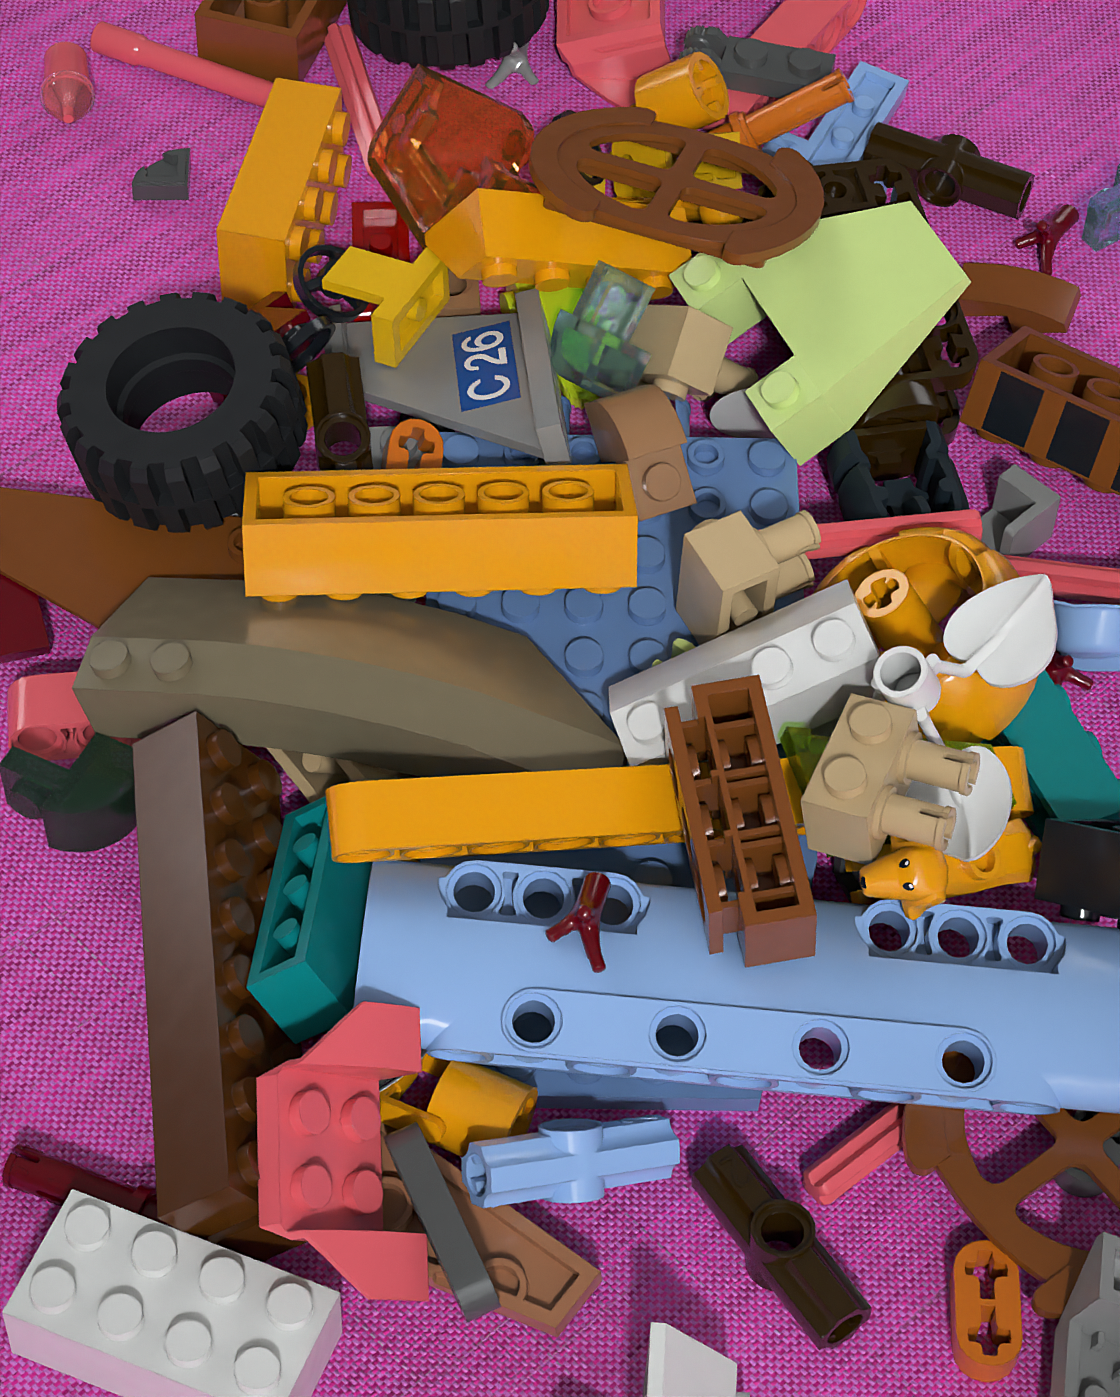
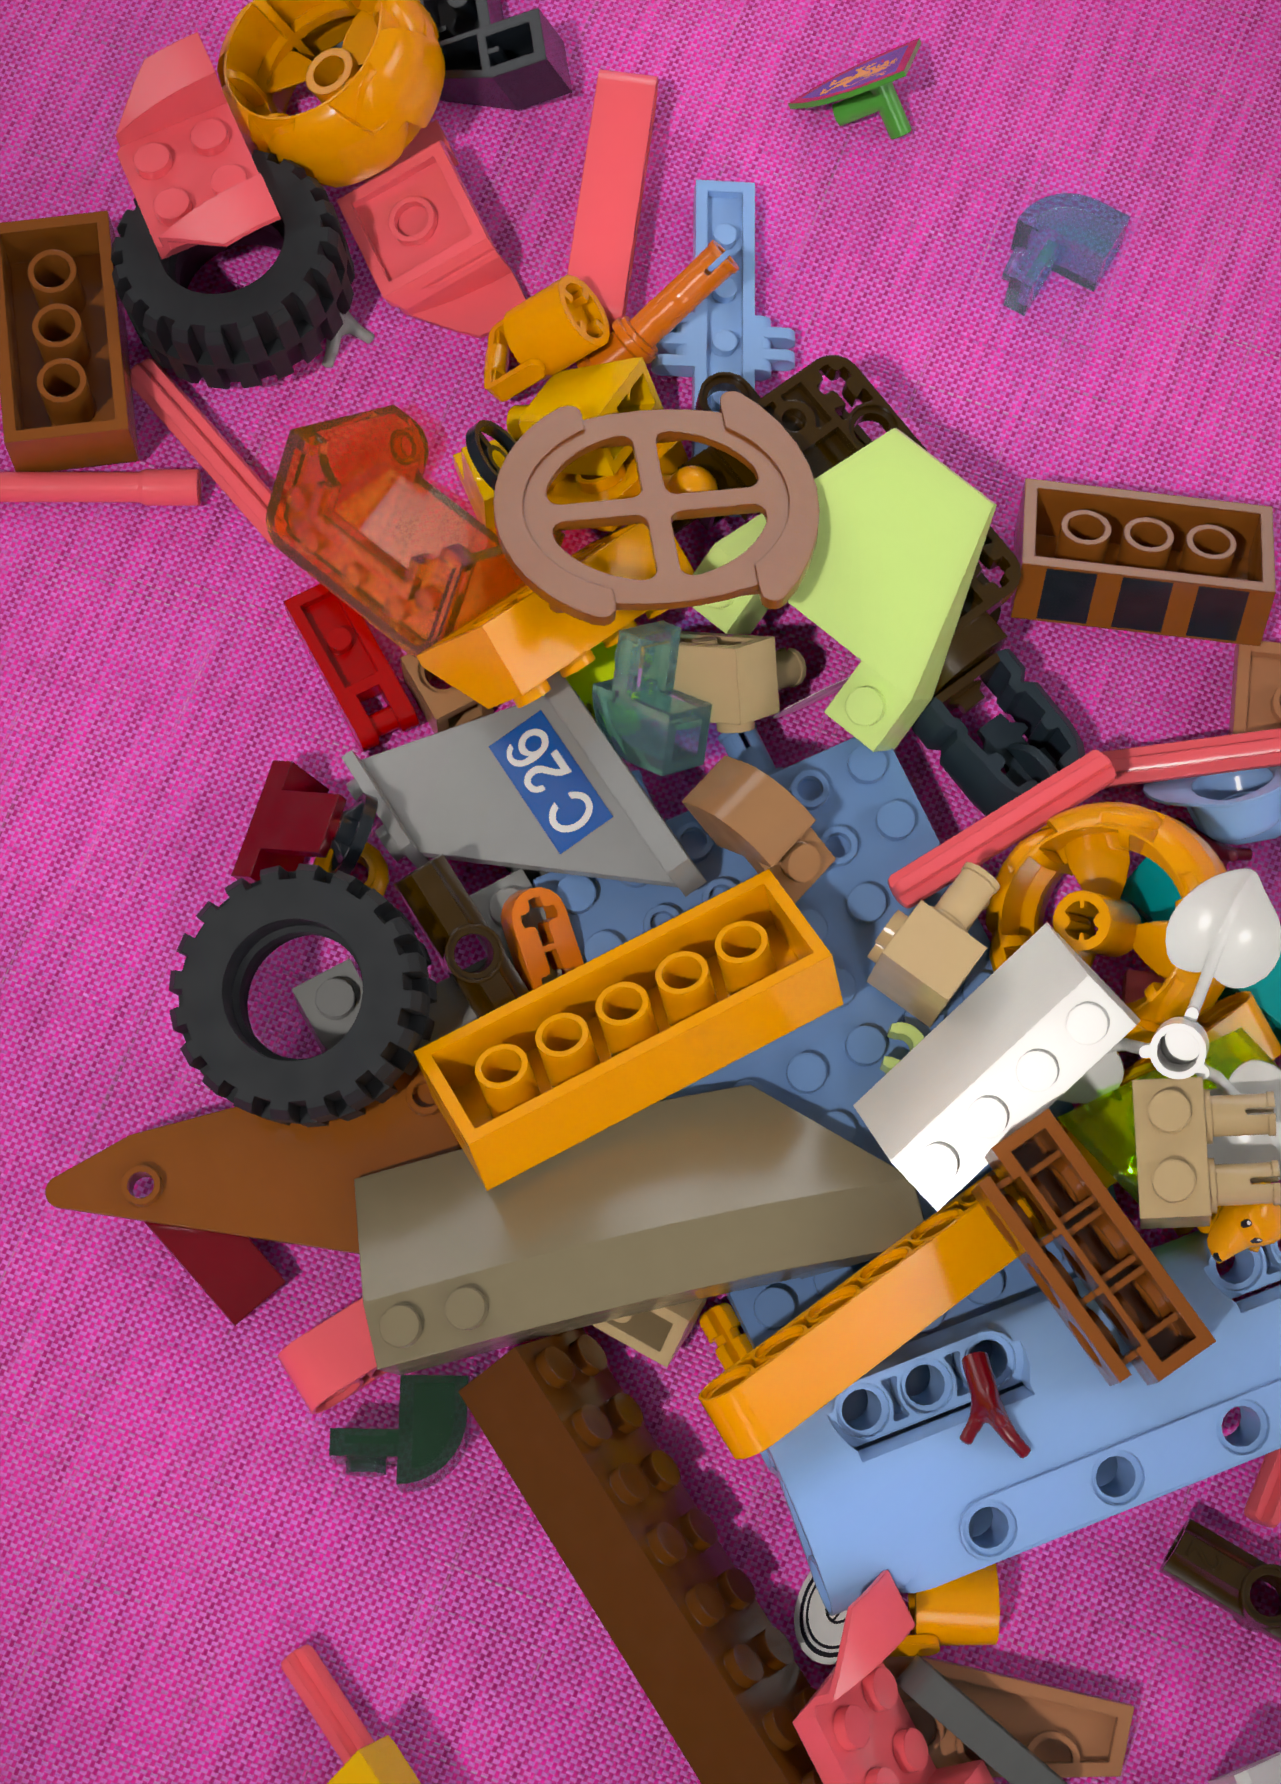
camera: 25 degrees left, 20 degrees up
dark grey tile [132,148,191,200] -> none
light orange brick [216,78,352,309] -> none
teal brick [246,796,373,1044] -> none
yellow piece [293,245,450,368] -> none
light blue piece [461,1114,680,1208] -> none
dark grey hinge [678,25,836,99] -> none
dark brown piece [863,122,1035,220] -> none
dark orange slope [958,263,1081,333] -> none
light grey panel [981,464,1061,557] -> none
dark red bar [1014,204,1079,275] -> none
none -> shield [788,38,922,139]

